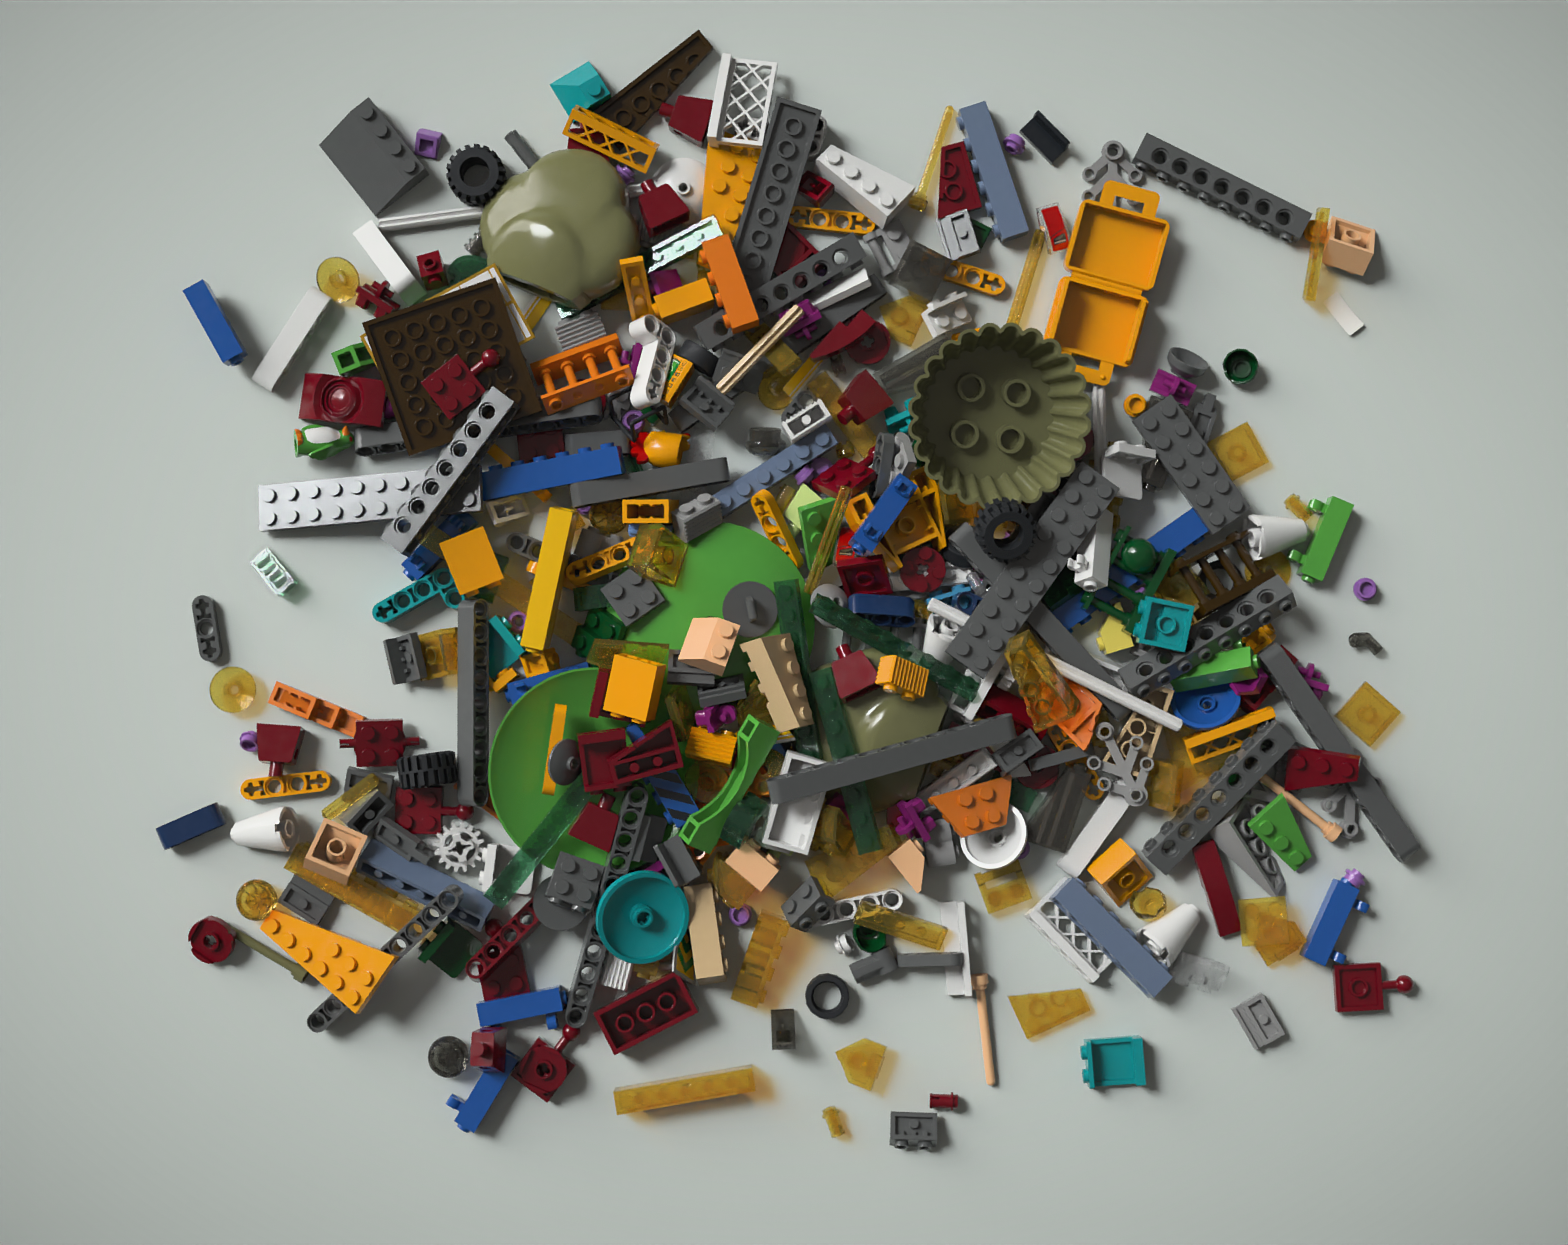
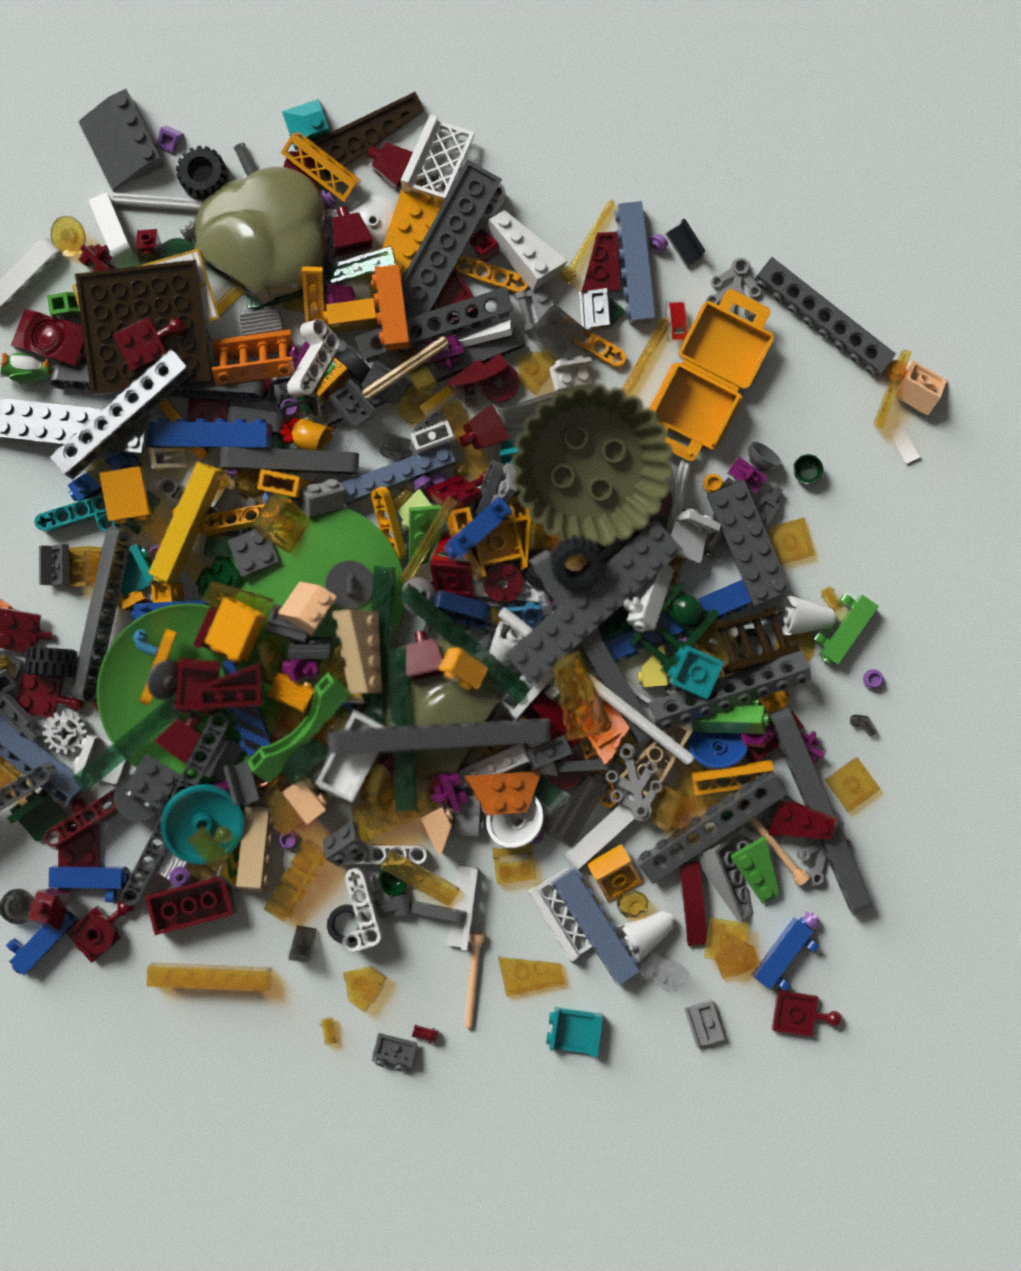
camera: 10 degrees right, 0 degrees up
none -> dark azure arm [134,629,158,657]
none -> medium lavender plate [169,866,190,887]
none -> clear yellow plate [187,826,231,871]
none -> white beam [343,867,383,952]

